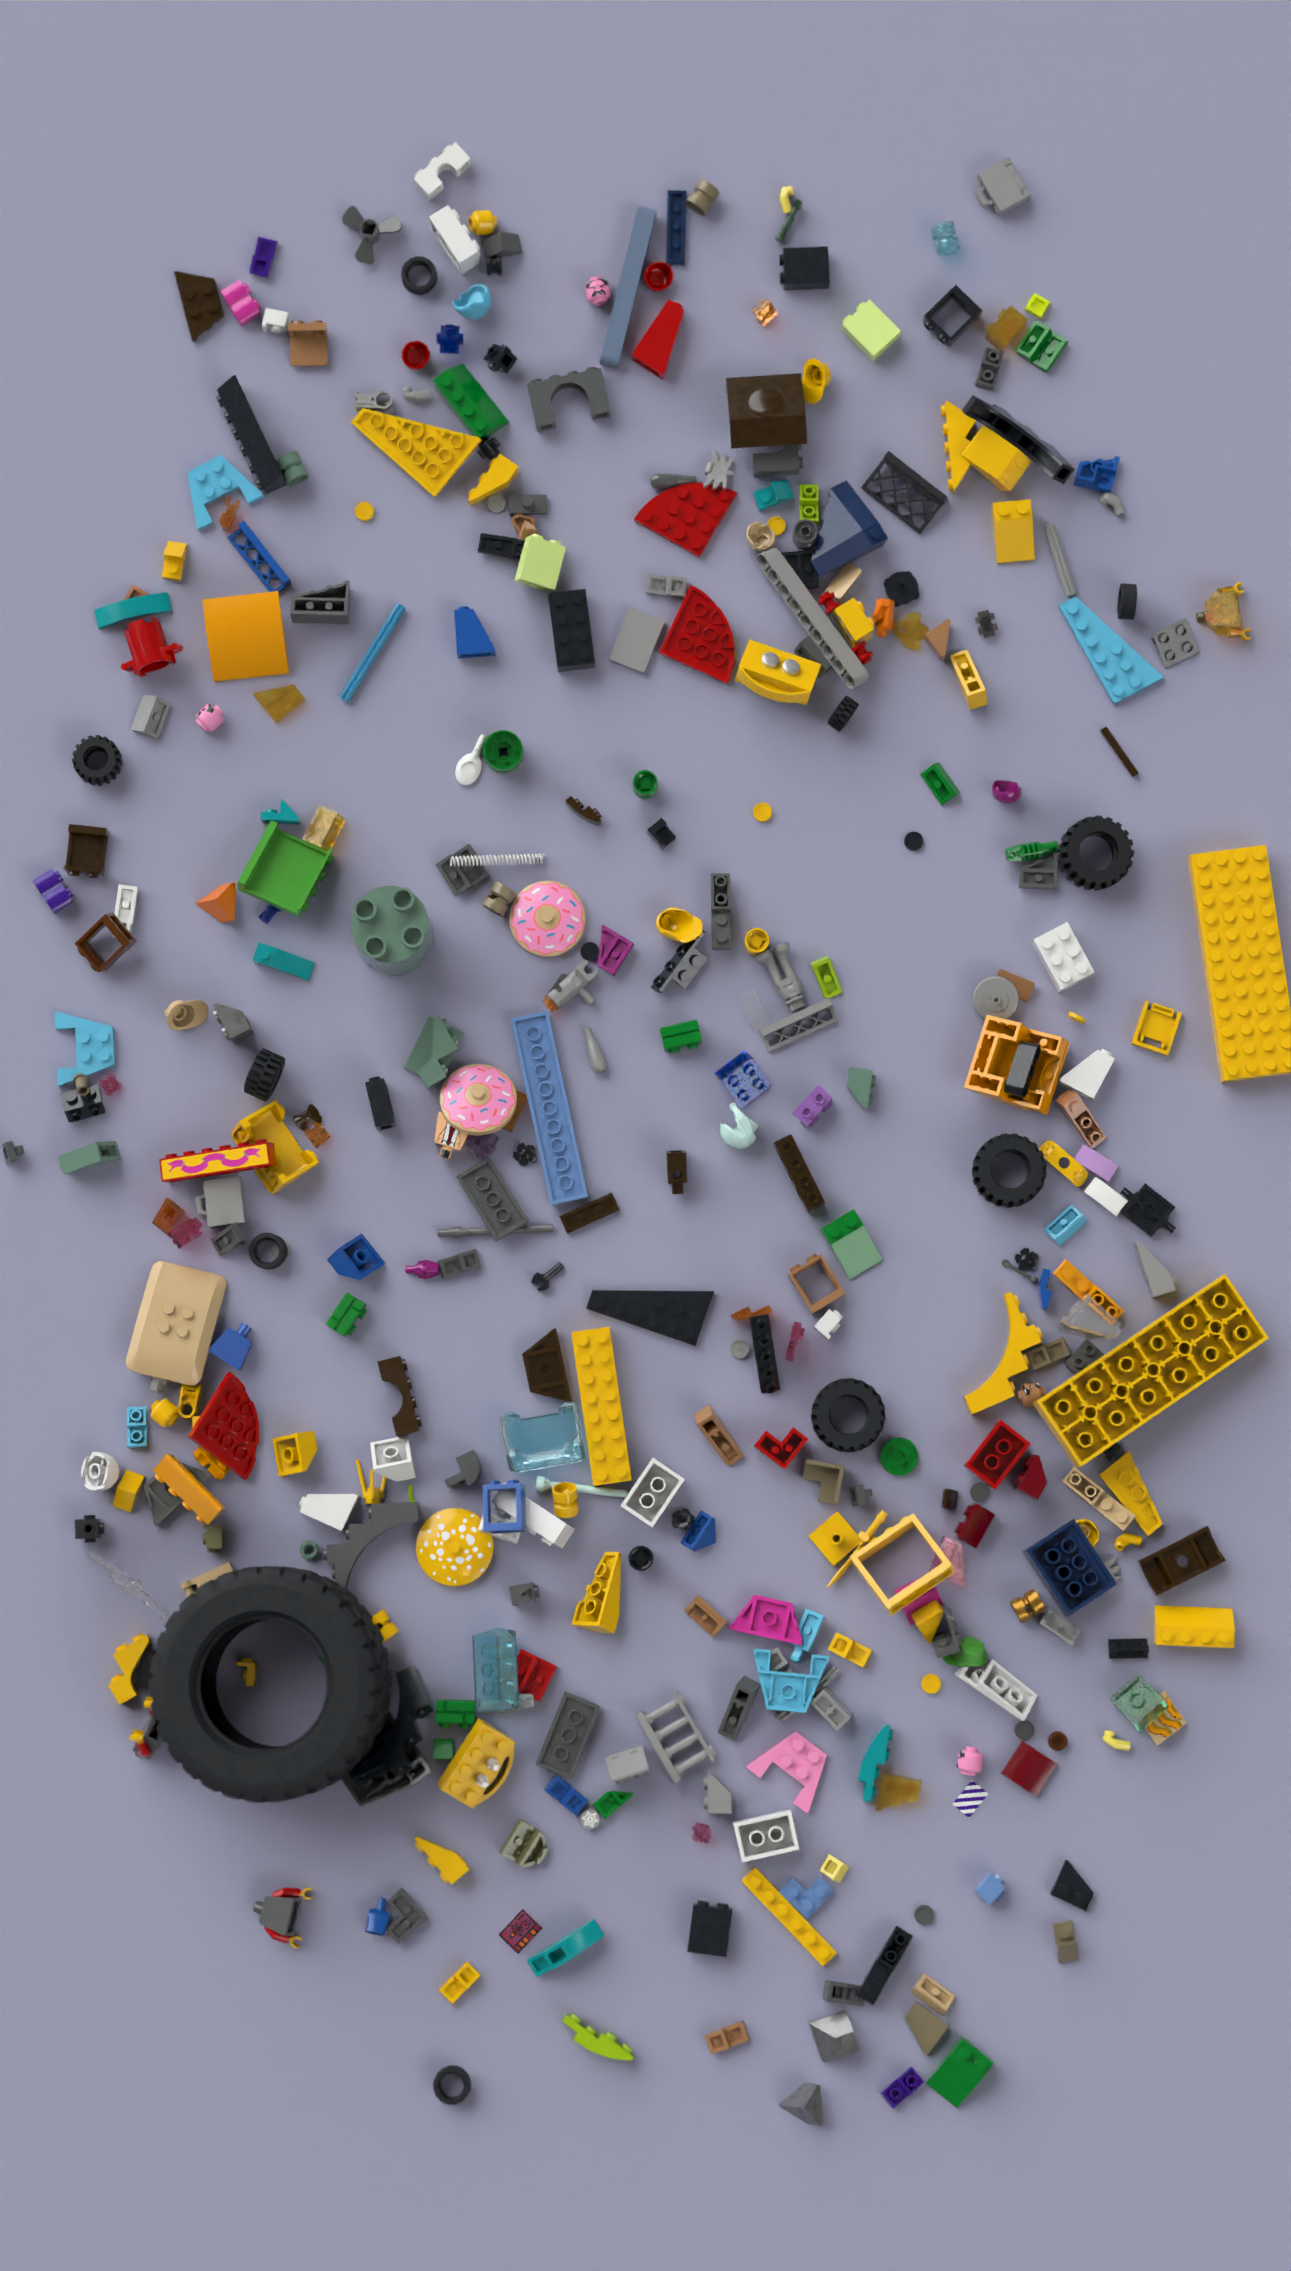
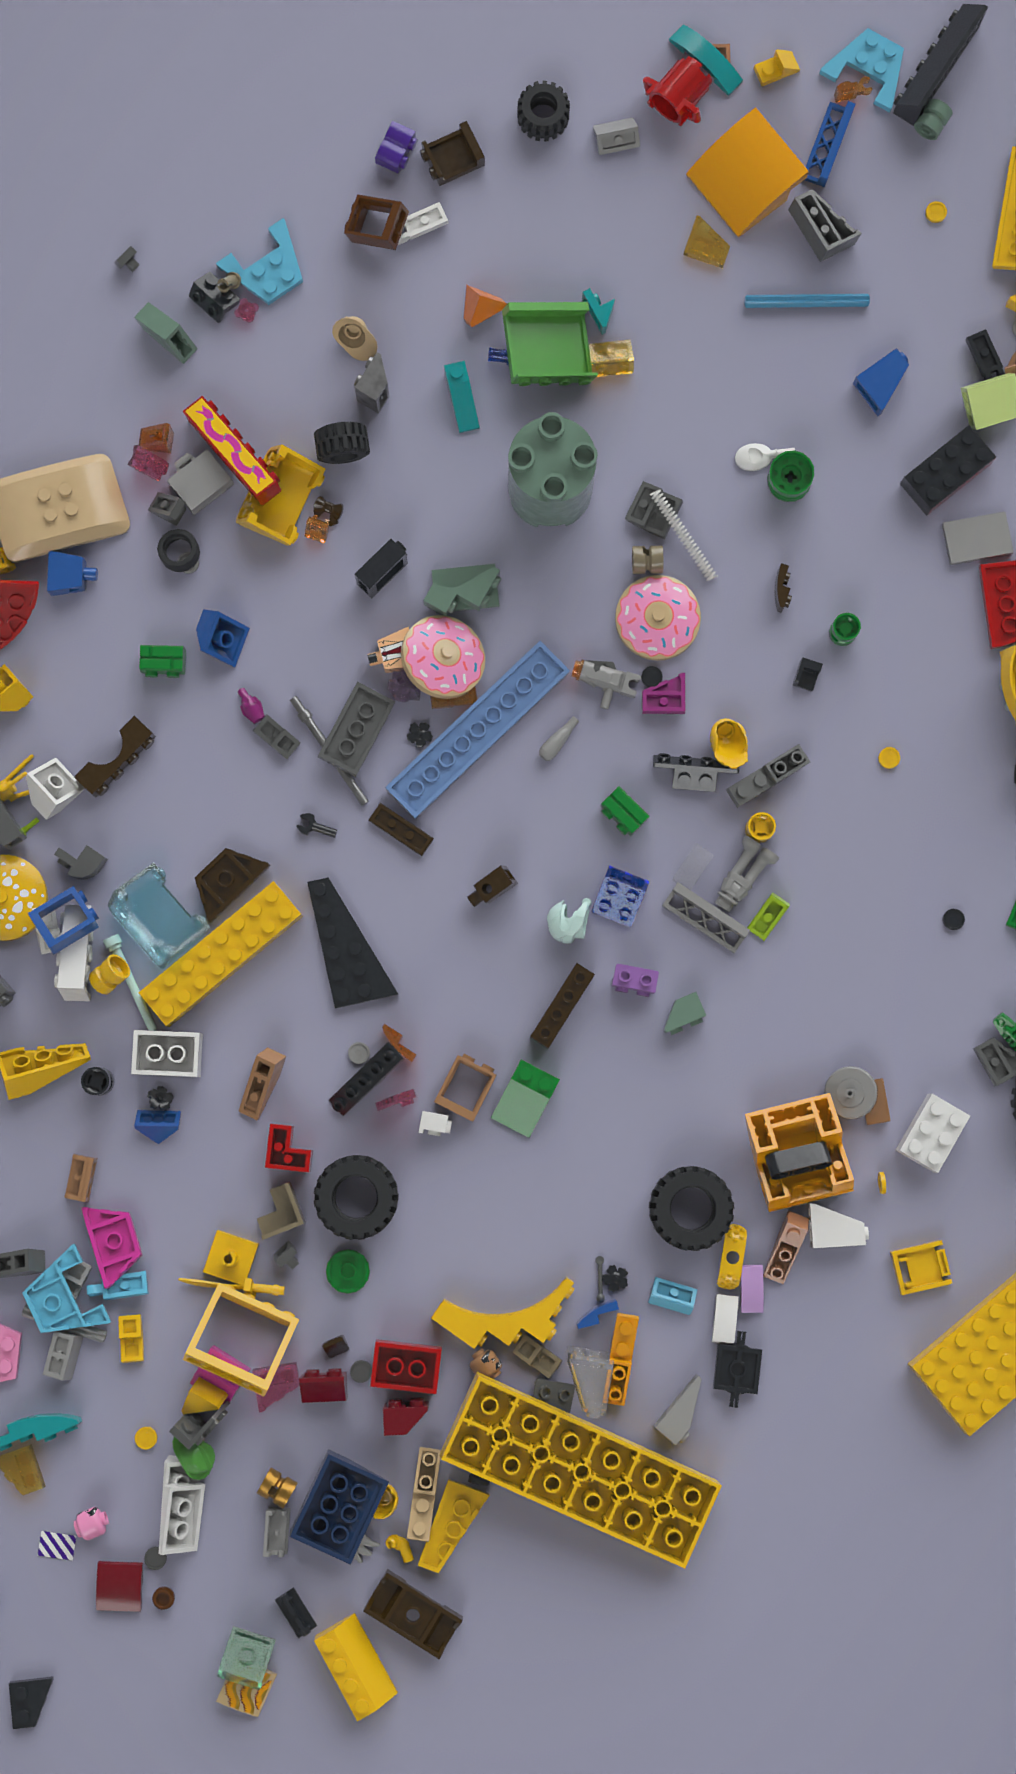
camera: 55 degrees right, 0 degrees up
bright pink head [196,704,224,732] -> none
light yellow arm [1103,1730,1131,1751] -> none

